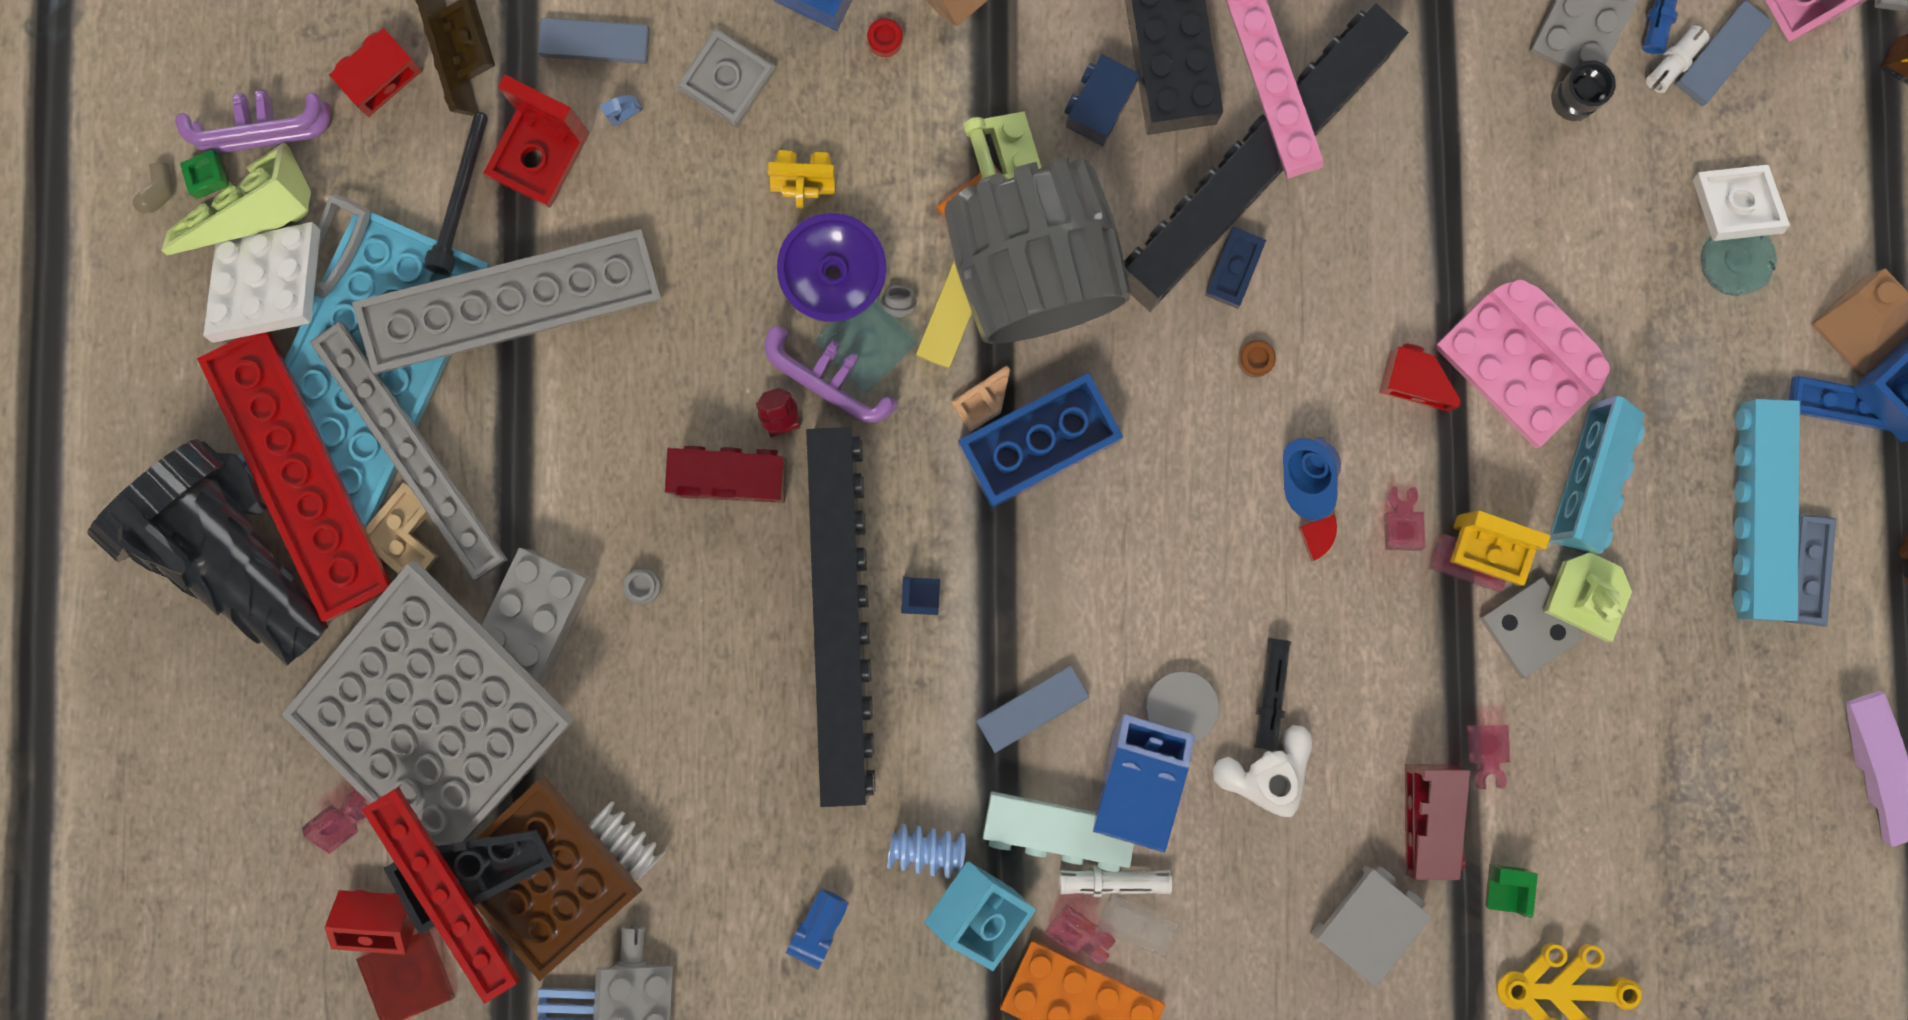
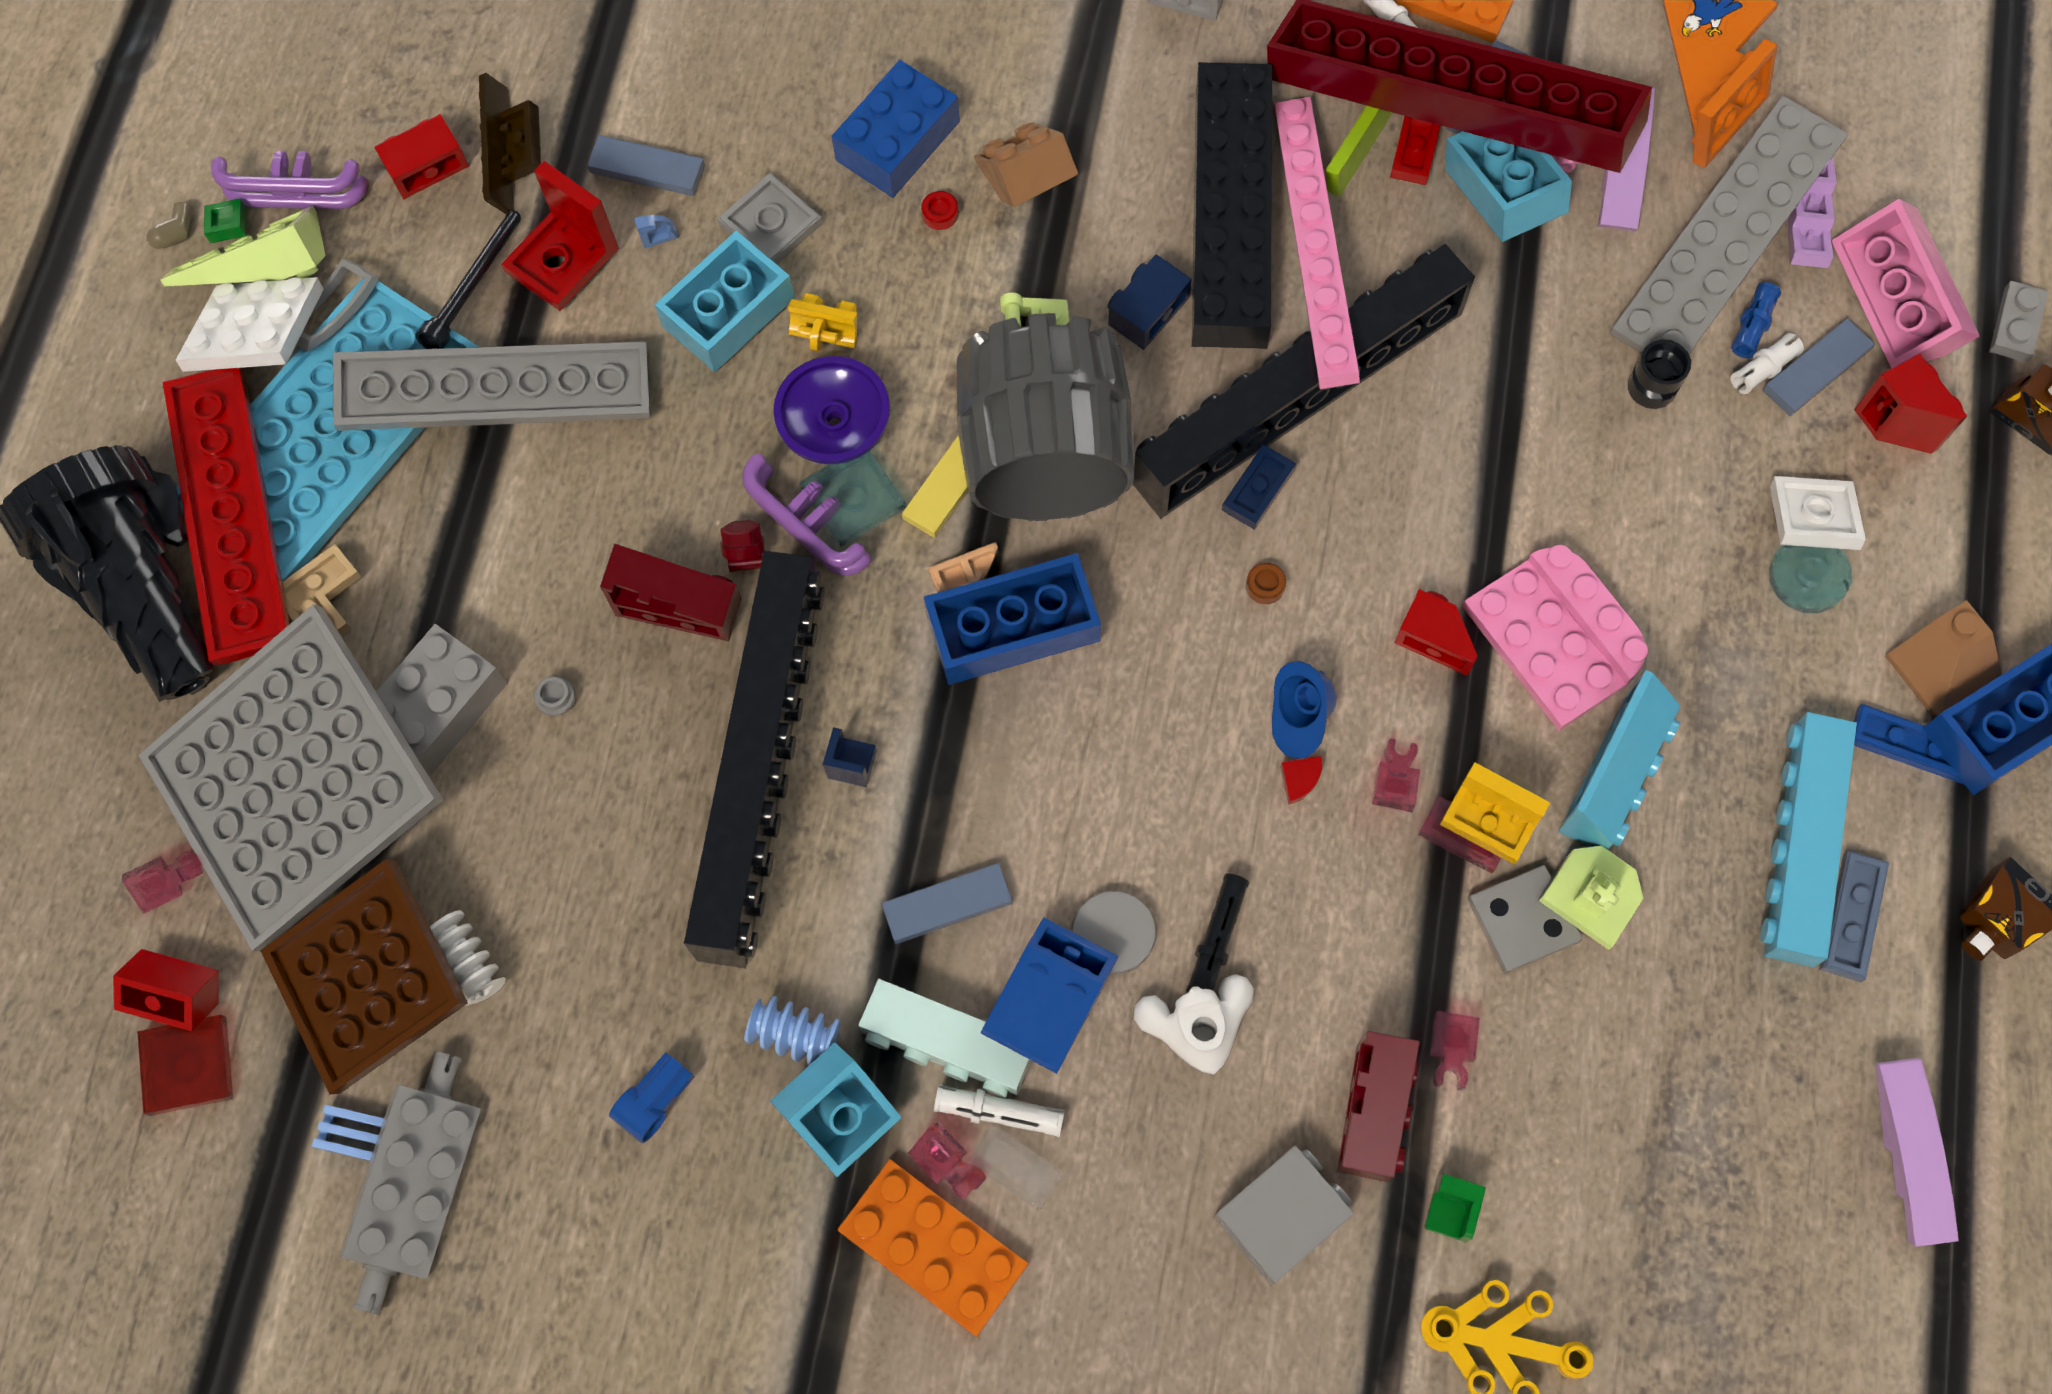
camera: 15 degrees right, 15 degrees down
light grey tile [310,321,508,581] -> none
red plate [361,787,520,1004] -> none
black wedge [383,829,556,935] -> none
light grey plate [881,285,917,317] -> none
none -> medium azure brick [654,231,795,372]
none -> red slope [1854,354,1967,454]

